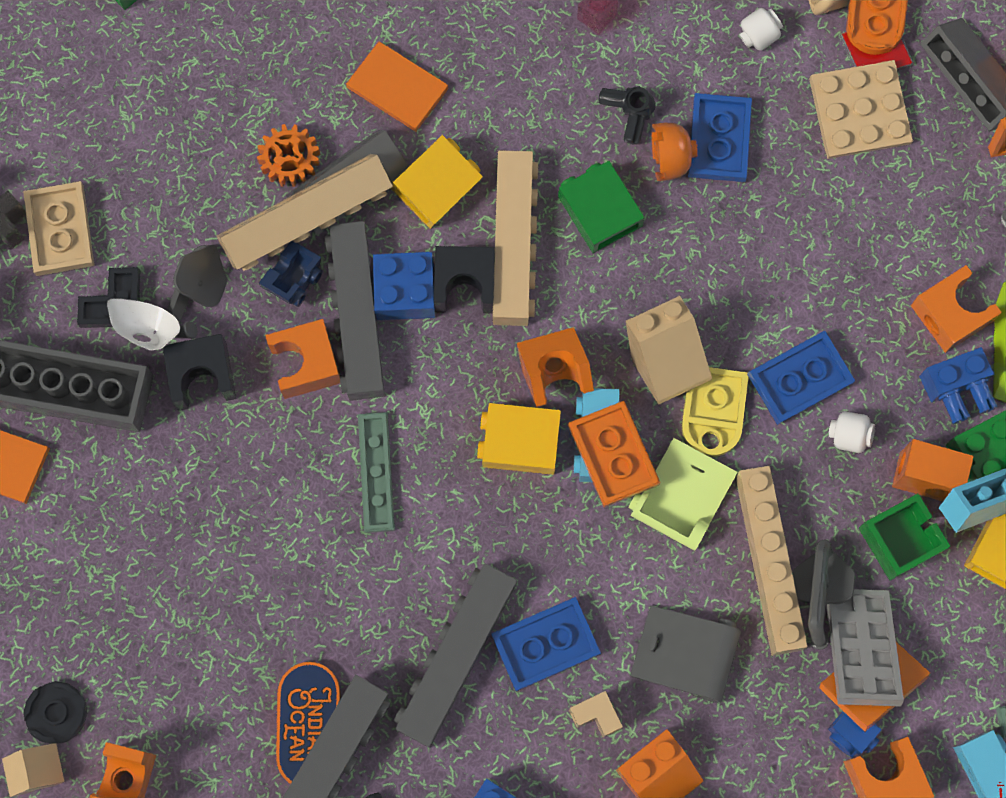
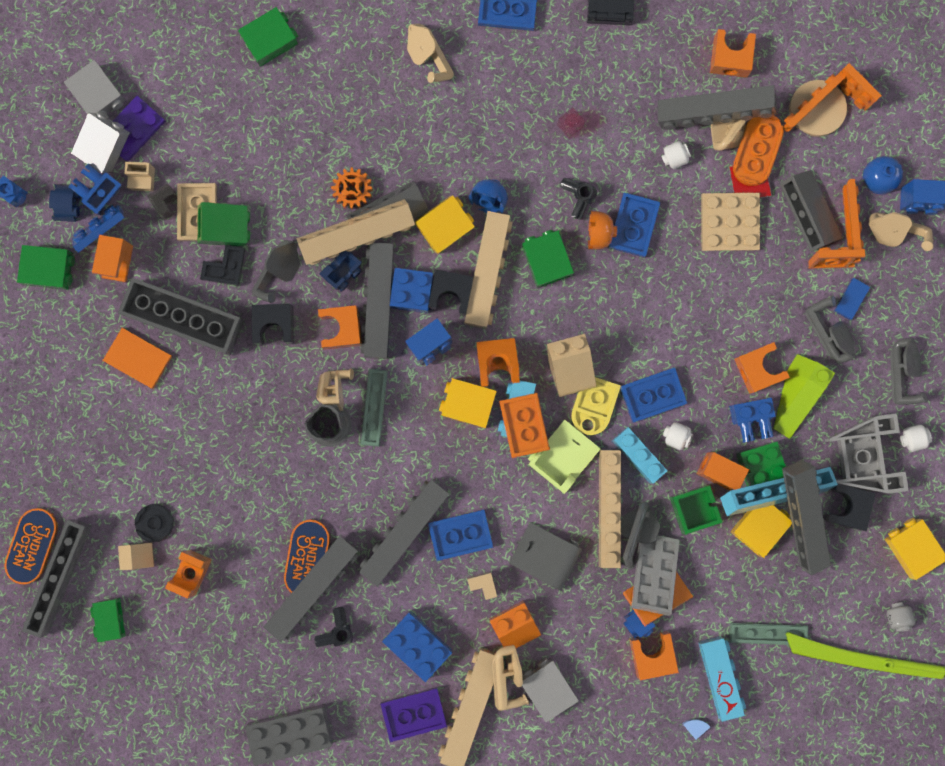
camera: 10 degrees right, 10 degrees up
white piece [107,299,180,350] -> none
orange tile [346,41,449,132] -> none
none -> green brick [197,202,250,246]
none -> dark grey piece [304,404,352,447]
none -> tan piece [316,368,354,411]
none -> blue brick [405,318,452,366]
none -> blue cylinder [468,179,508,214]
none -> medium azure brick [612,427,667,484]

